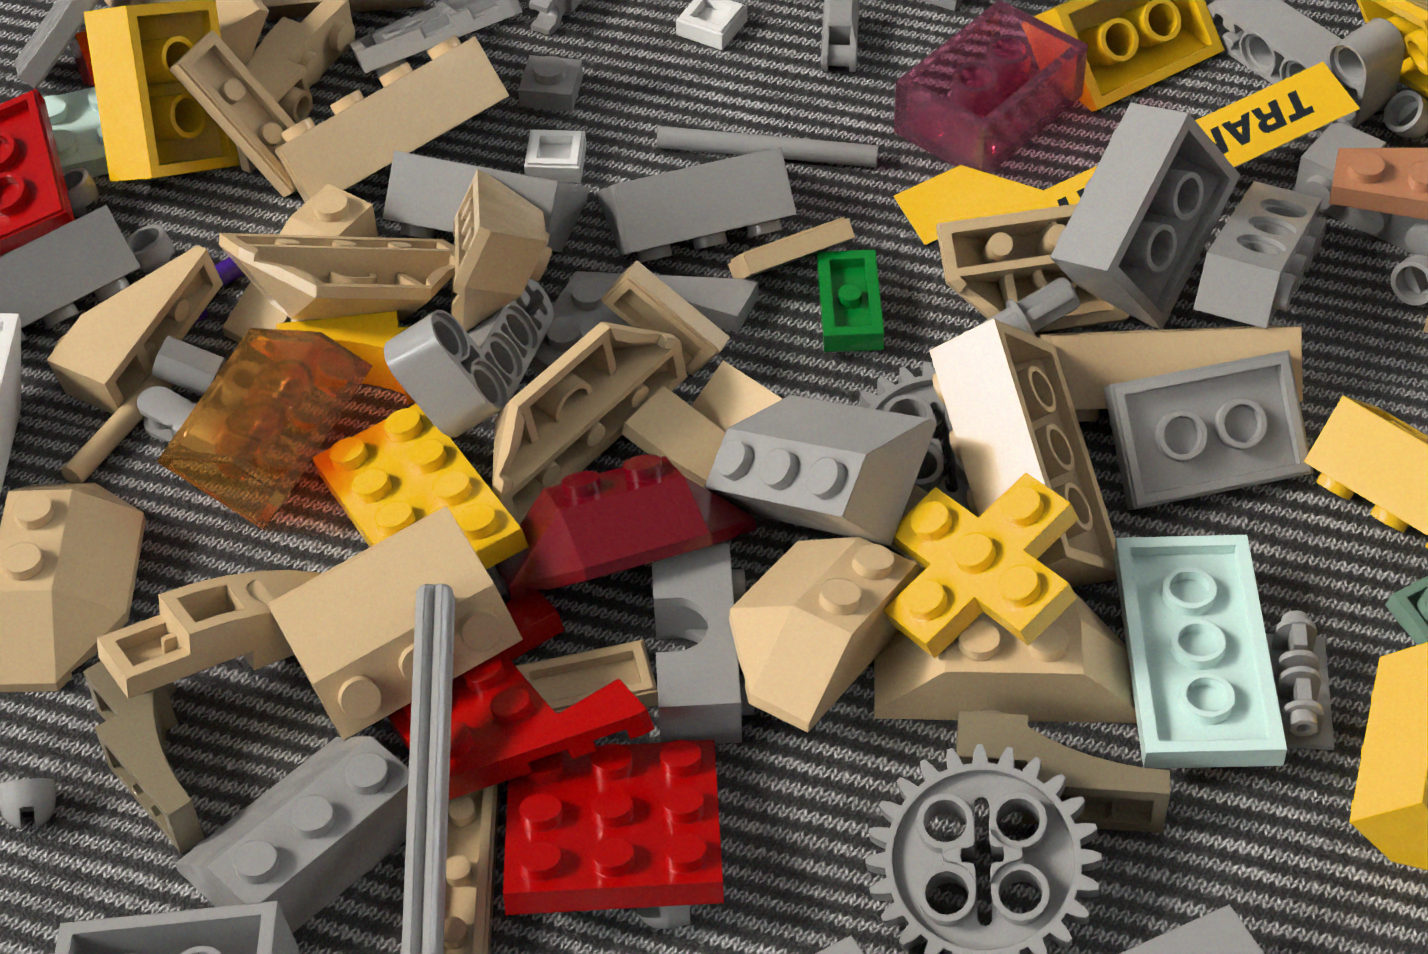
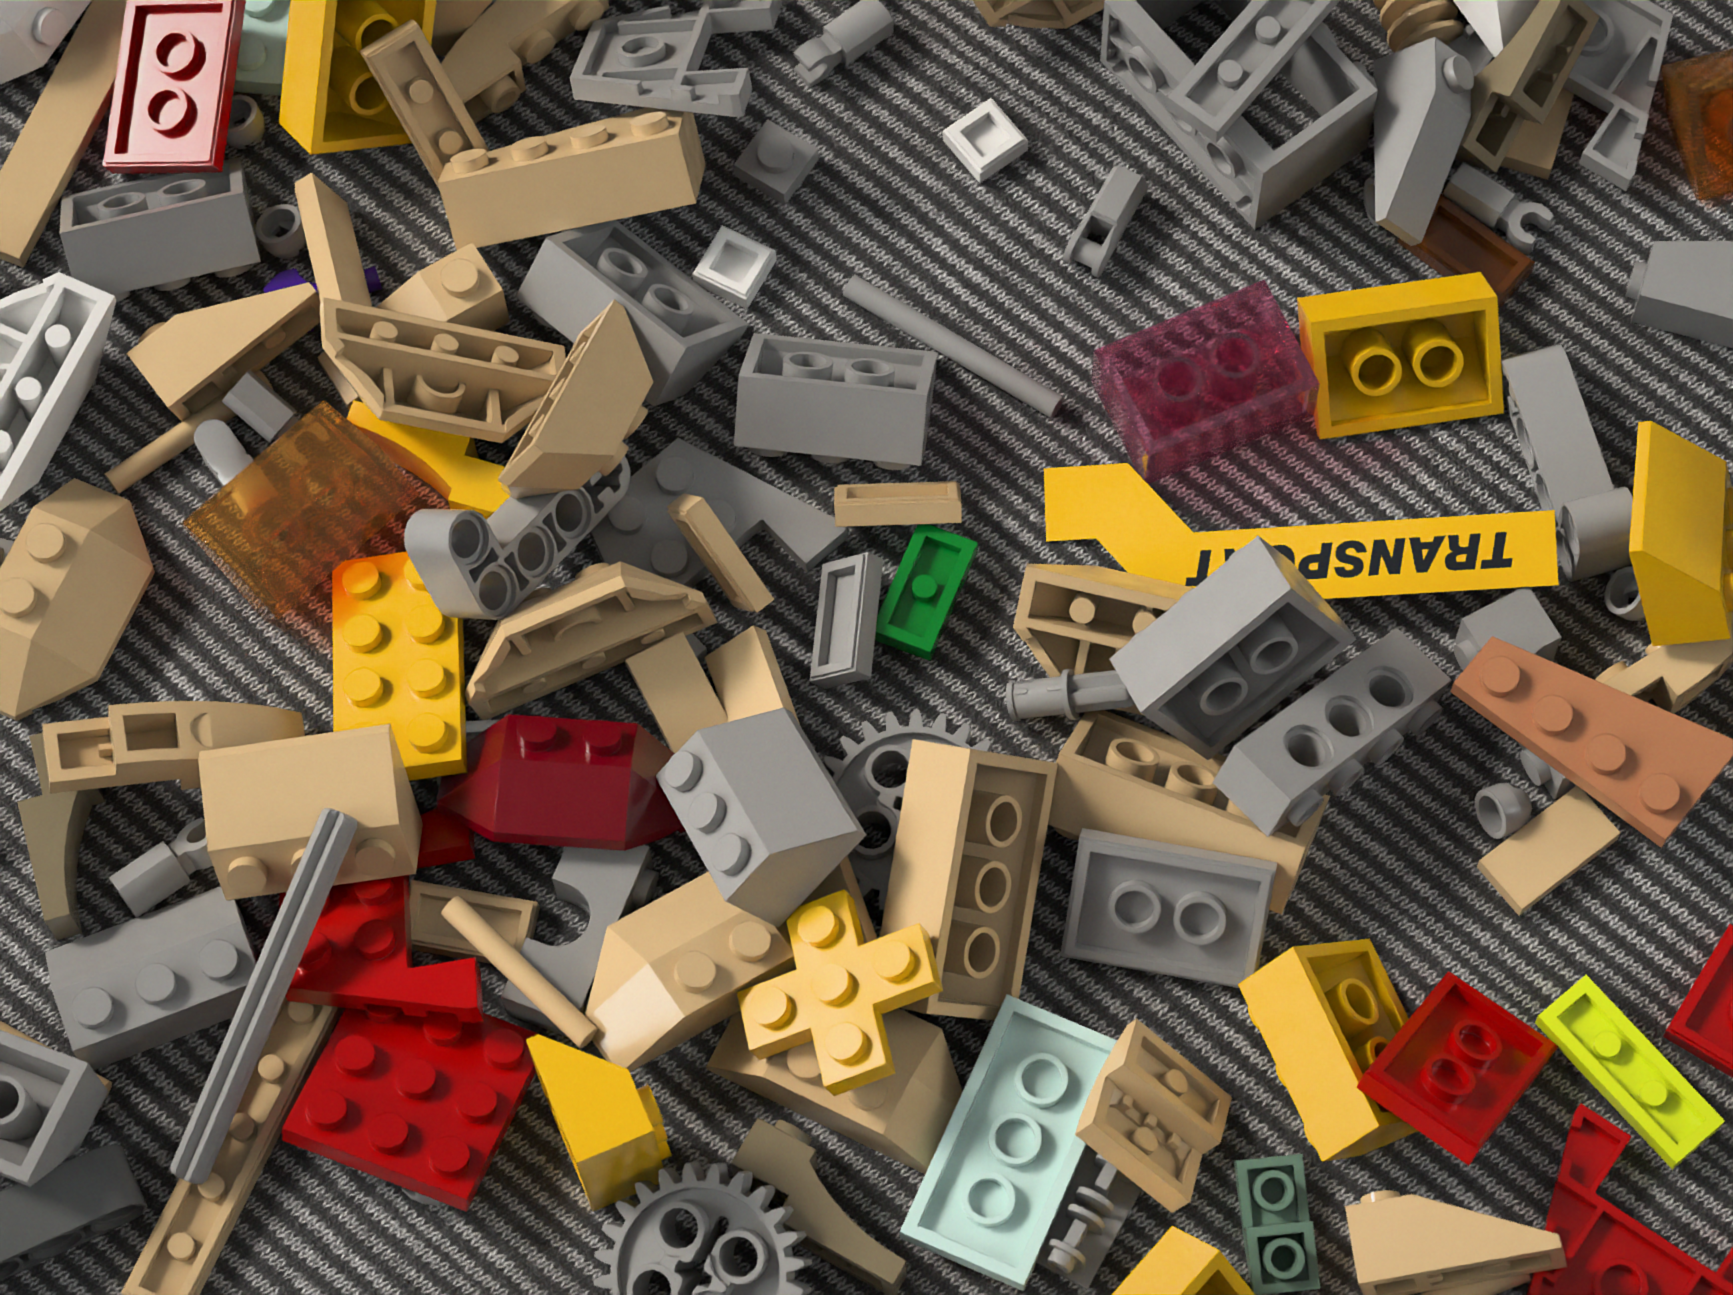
camera: 25 degrees right, 20 degrees up
none -> light grey bar [109,817,213,918]
none -> tan tile [294,173,372,307]
none -> tan bar [441,896,598,1048]
none -> yellow slope [526,1034,672,1211]
none -> light grey tile [810,552,883,689]
none -> tan slope [1075,1019,1232,1213]

